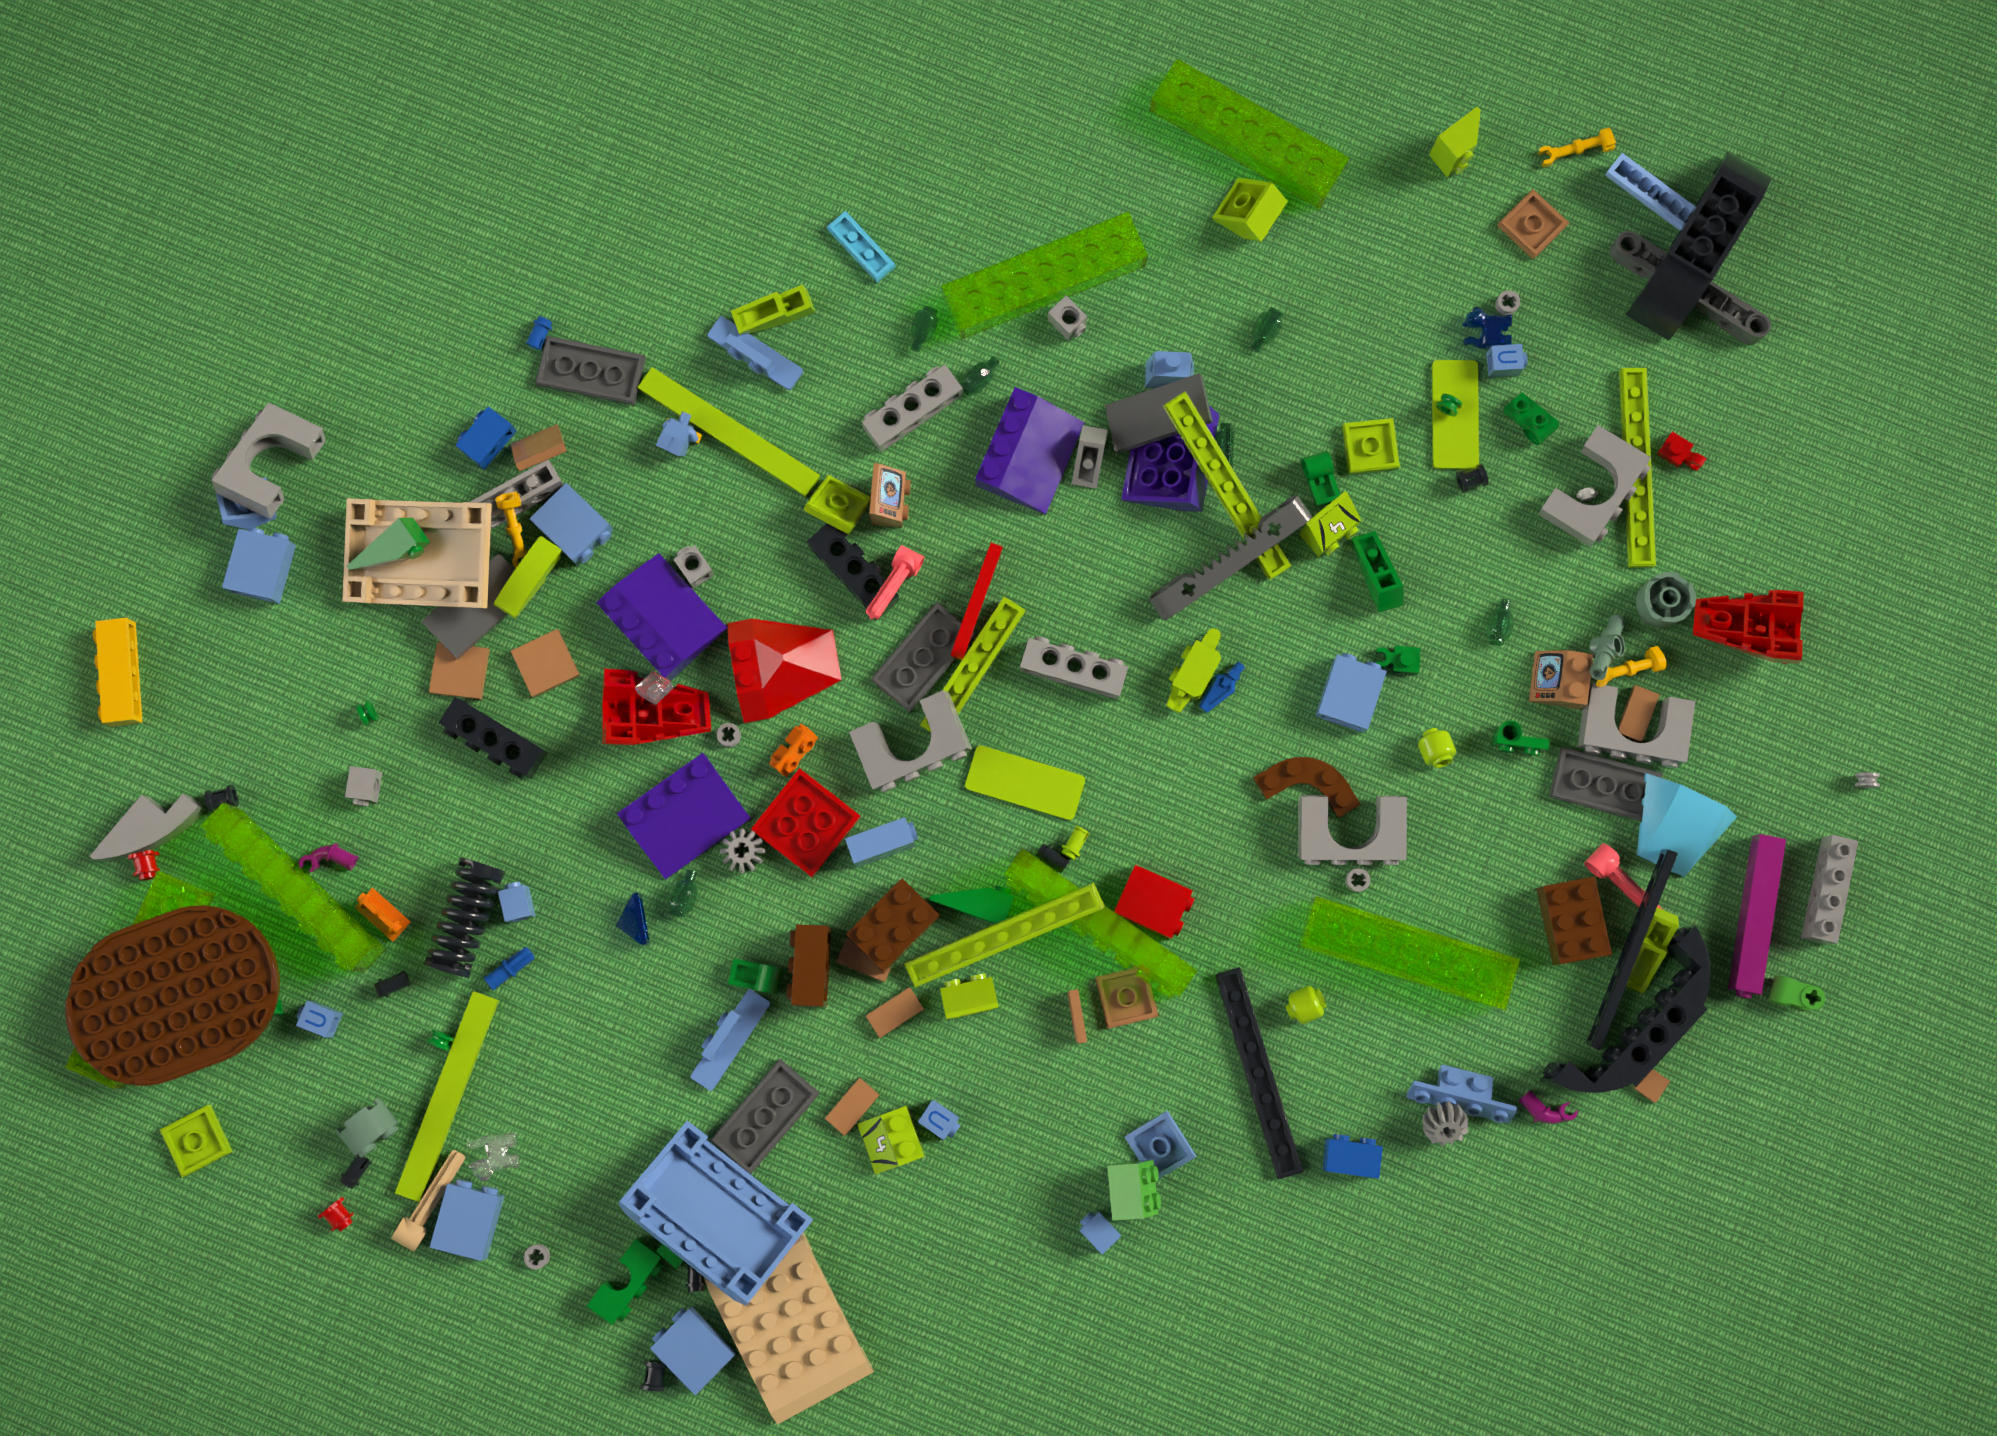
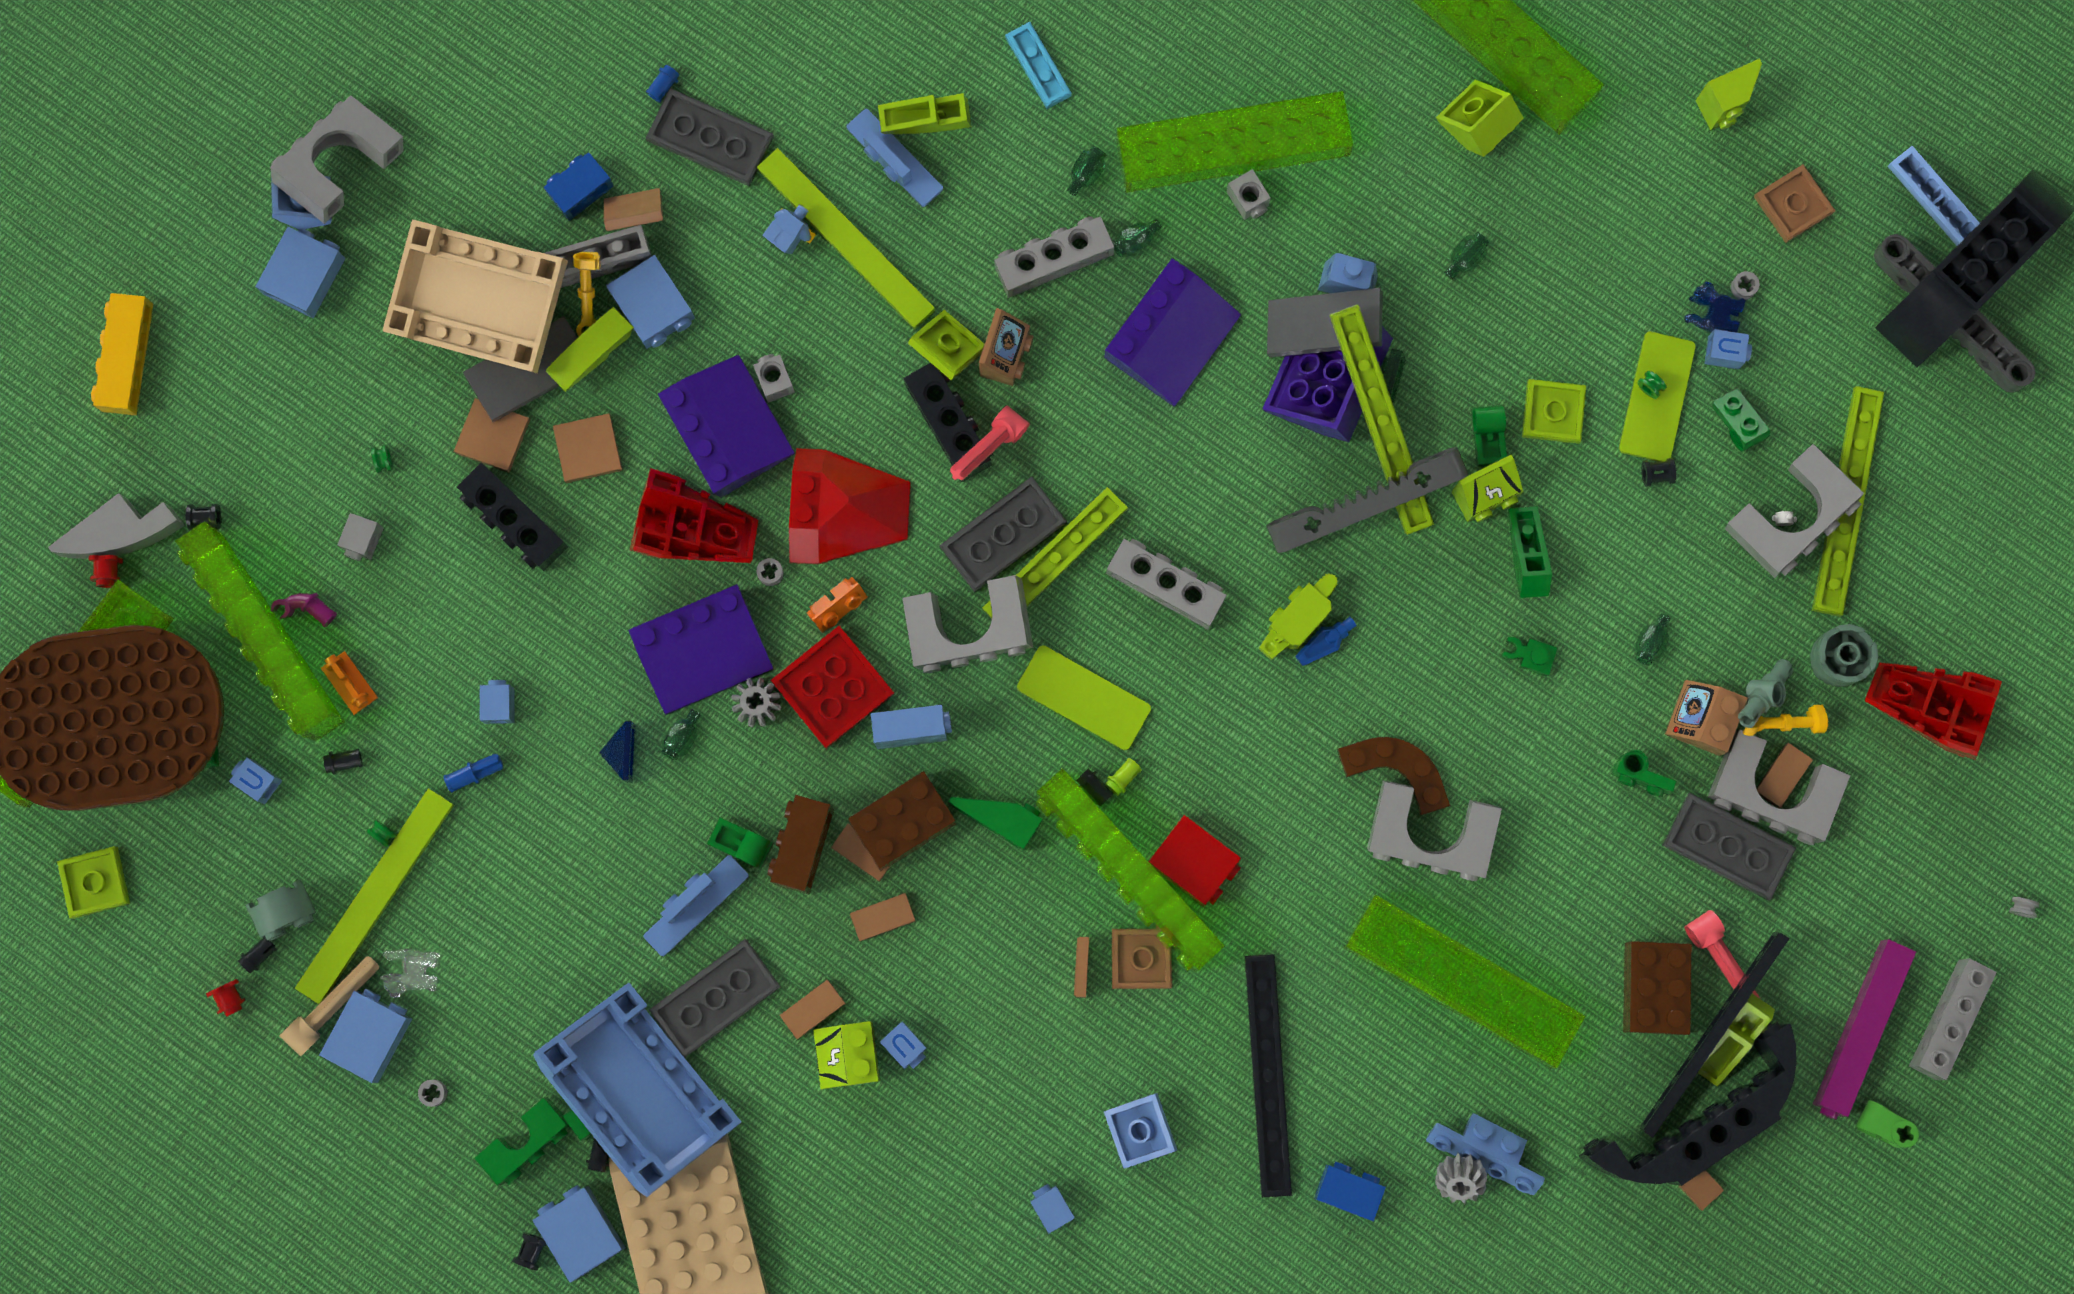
camera: 15 degrees right, 0 degrees up
slope [347,518,430,570] -> none
black piece [423,857,505,978] -> none
clear plate [635,671,673,705] -> none
lime tile [904,882,1105,987] -> none
lime slope [940,973,999,1020] -> none
red beam [950,542,1003,660] -> none
light grey slope [1072,425,1108,489] -> none
bright green brick [1107,1160,1161,1221] -> none
lime head [1286,985,1327,1024] -> none
medium blue brick [1315,653,1387,733] -> none
light grey bush [1345,868,1370,893] -> none
lime head [1418,728,1456,768] -> none
magenta piece [1518,1090,1578,1124] -> none
yellow piece [1538,127,1616,167] -> none
medium azure wedge [1637,773,1737,877] -> none
red plate [1657,431,1706,471] -> none

